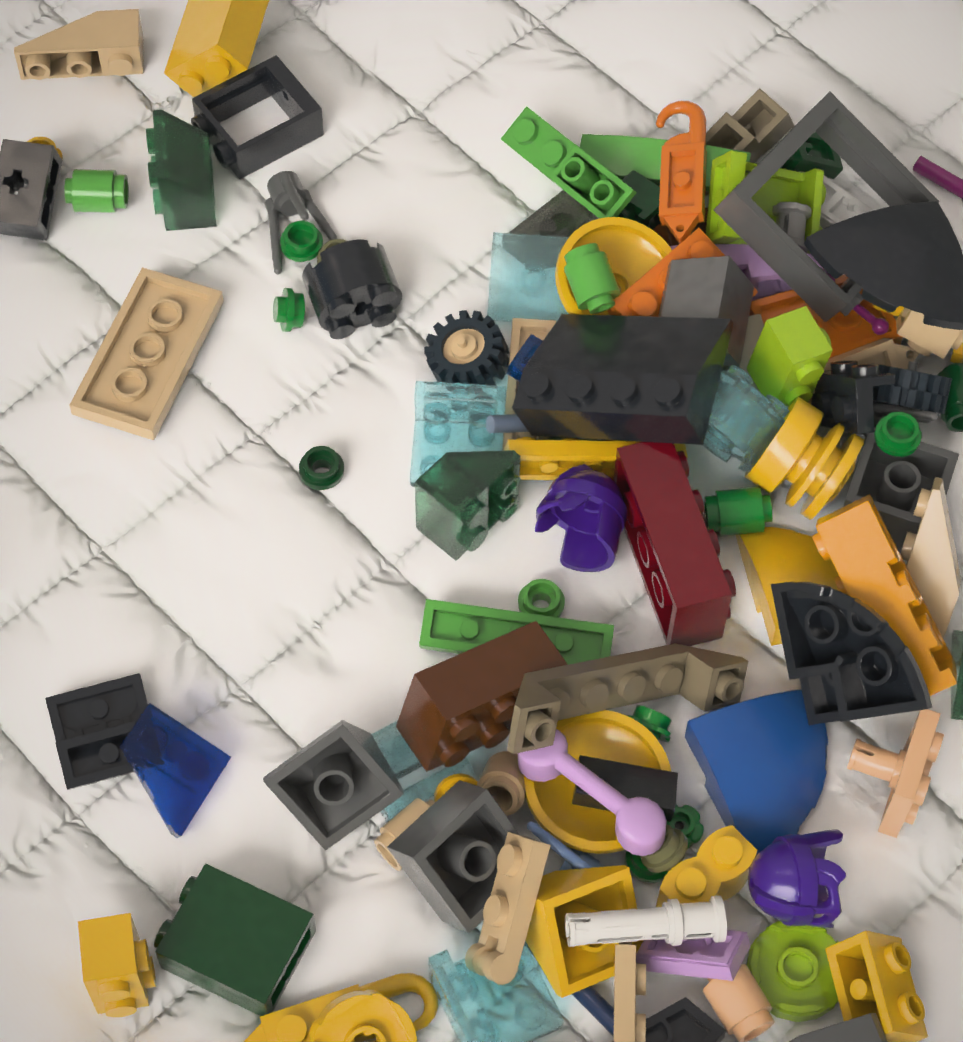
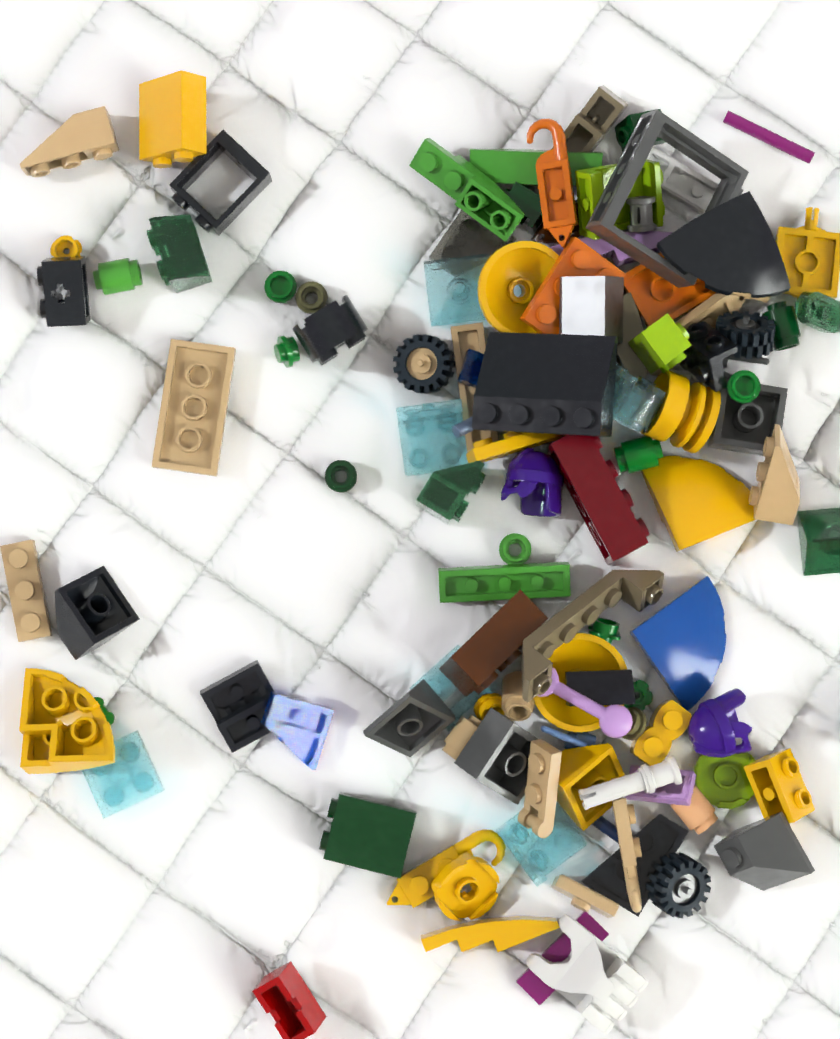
camera: 10 degrees left, 25 degrees up
yellow brick [78,913,156,1017] -> none
dark grey plant [264,171,337,275] -> none
bright green brick [564,243,621,314] -> none
black brick [771,581,933,725] -> none
light orange wedge [812,494,957,696] -> none
light nougat plate [847,709,944,838] -> none

